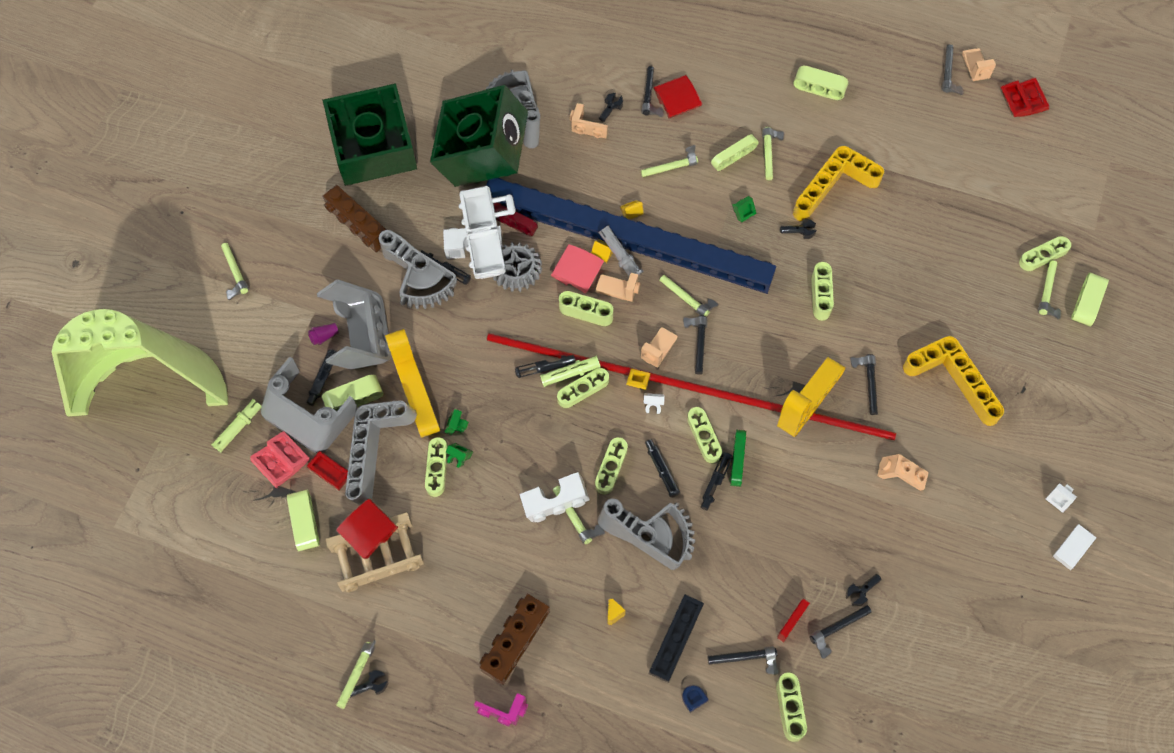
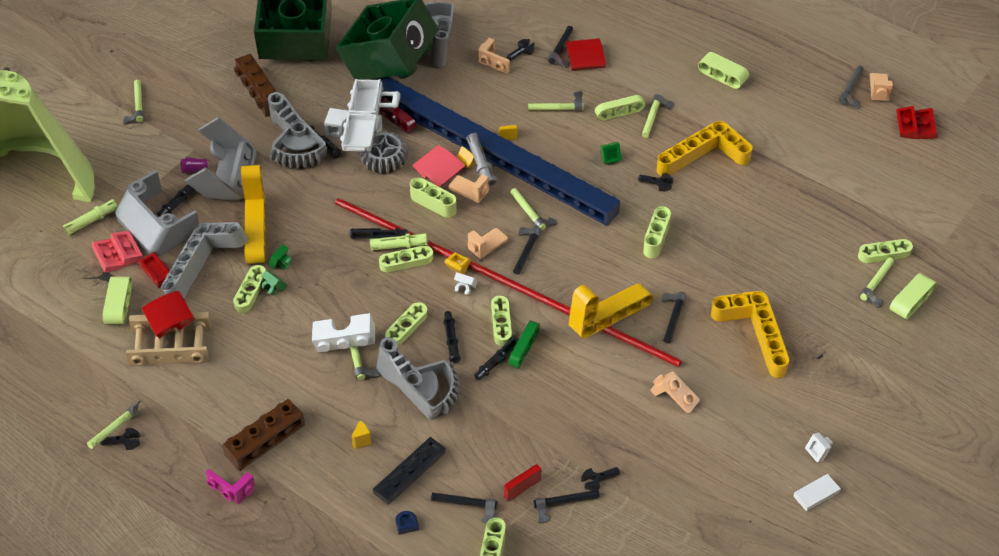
camera: 15 degrees right, 15 degrees down
yellowish green beam [322,375,383,411] -> none

